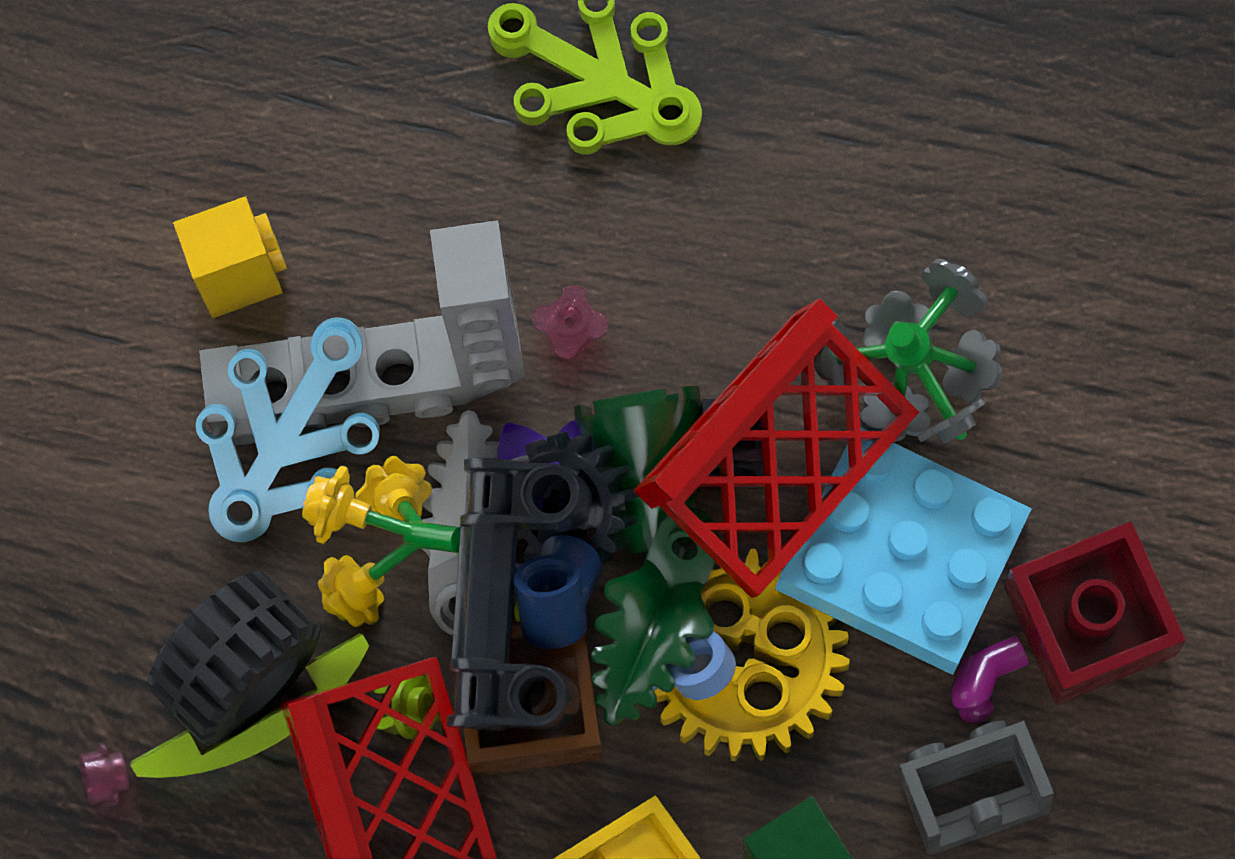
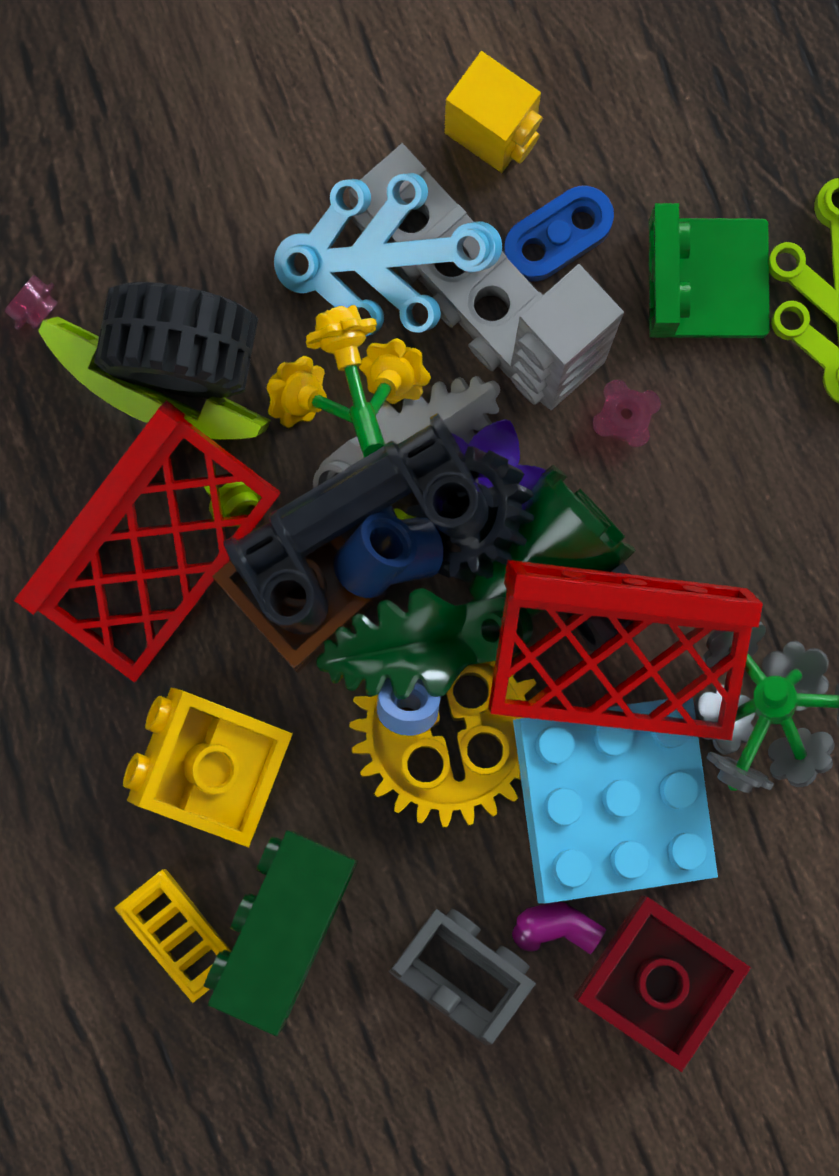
camera: 50 degrees right, 10 degrees up
none -> blue plate [504,186,614,282]
none -> green bracket [648,203,770,338]

